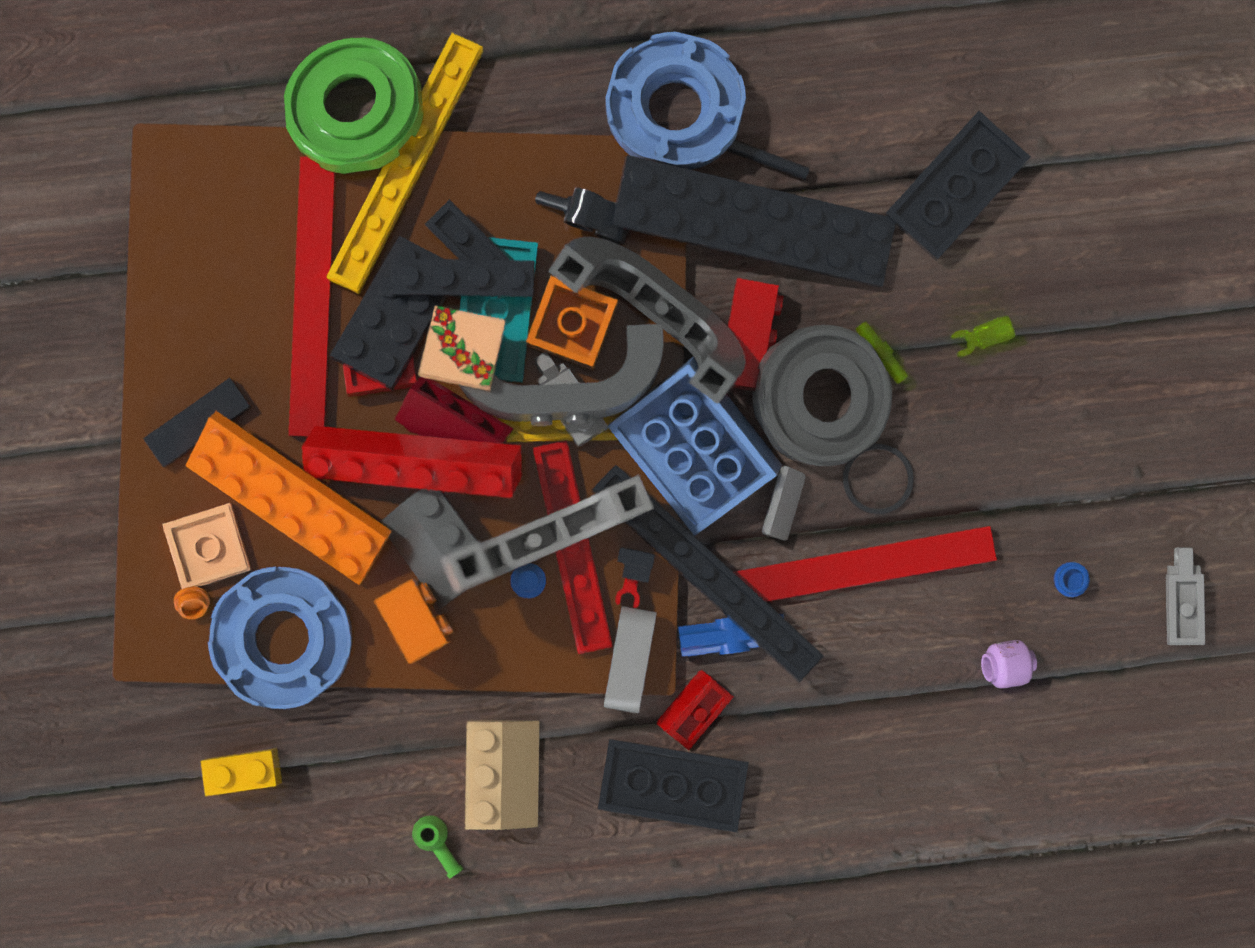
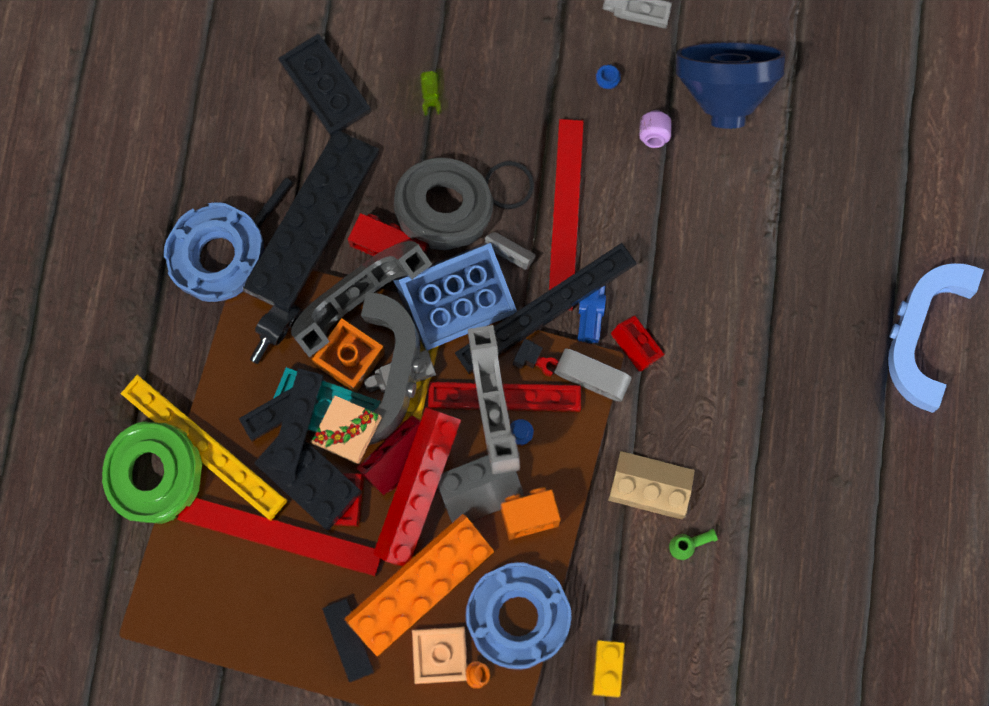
camera: 75 degrees left, 10 degrees down
black plate [598,738,749,833] -> none
clear neon green bar [855,321,909,384] -> none
none -> dark blue cone [676,42,785,129]

